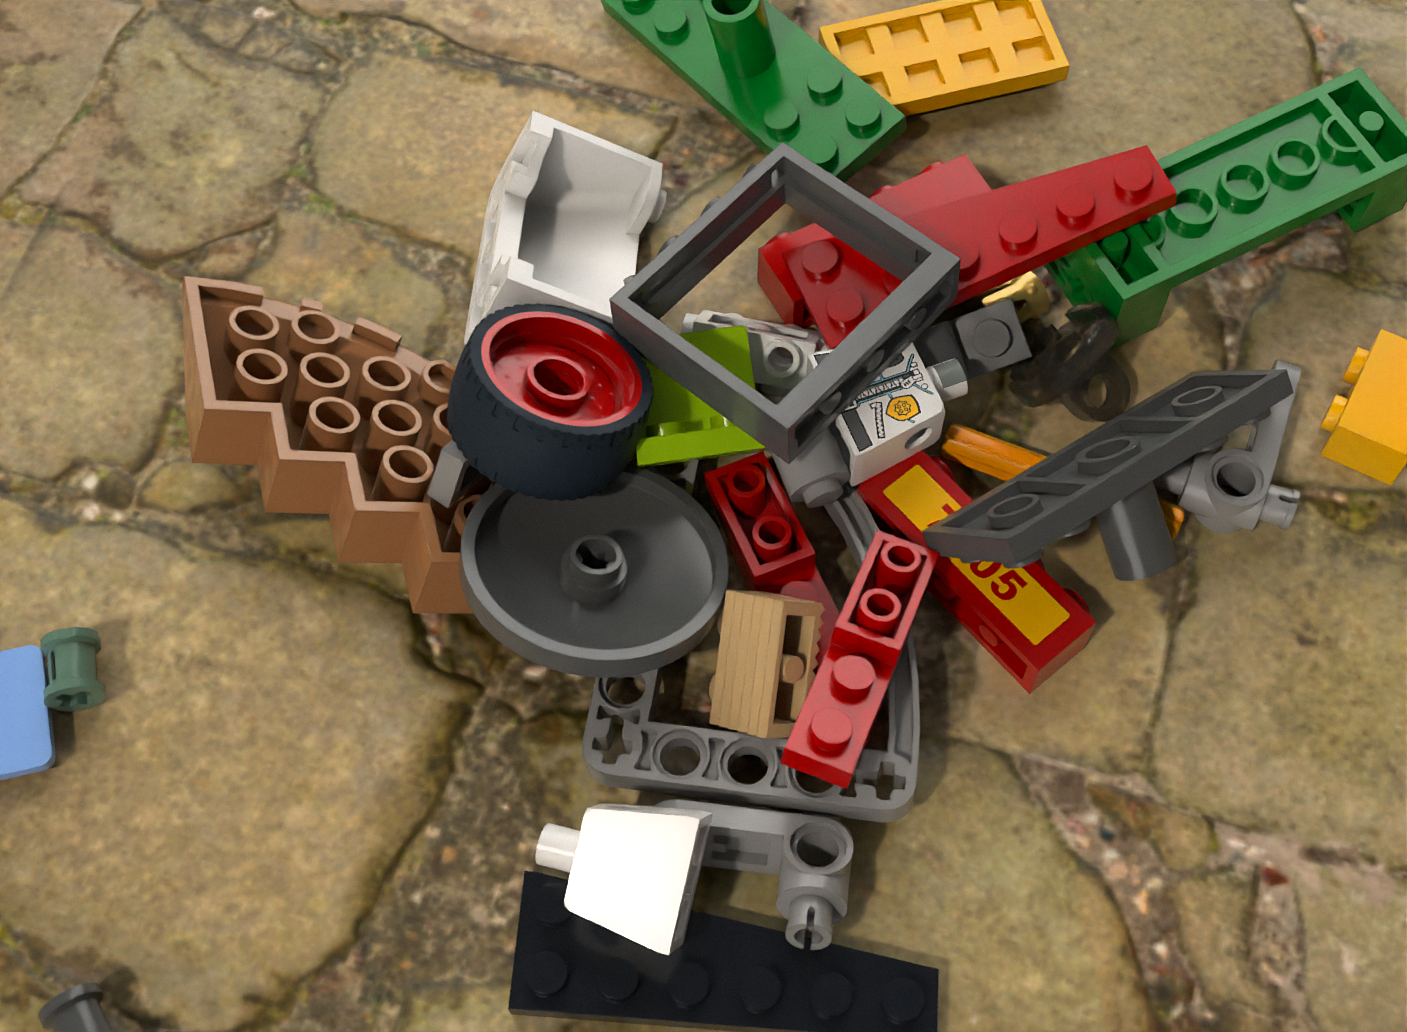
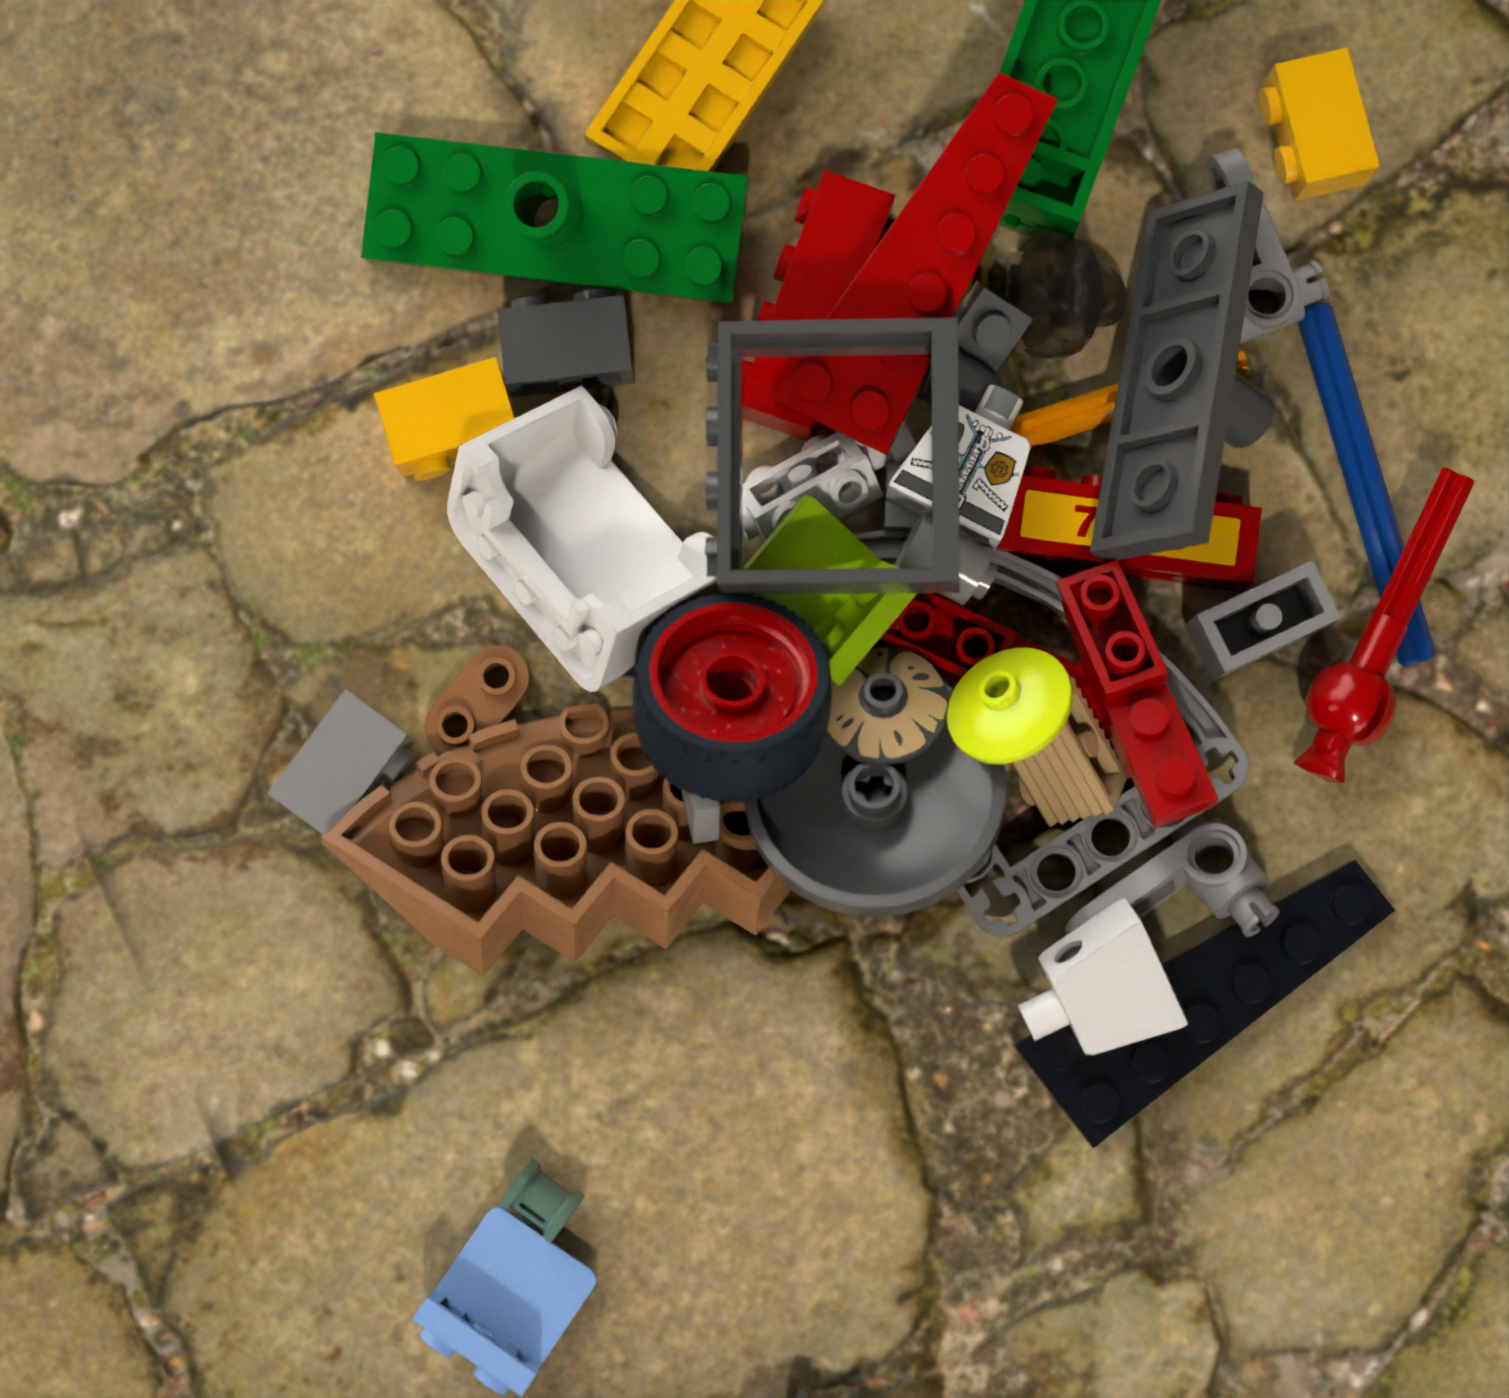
camera: 45 degrees left, 20 degrees up
none -> light grey brick [267,689,416,835]
none -> yellow brick [373,357,516,481]
none -> medium nougat plate [424,646,531,754]
none -> dark grey brick [497,289,635,398]
none -> tan dish [826,645,949,766]
none -> neon yellow dish [947,648,1074,764]
none -> light grey brick [1184,560,1342,682]
none -> red piece [1293,468,1475,783]
none -> blue axle [1298,303,1436,666]

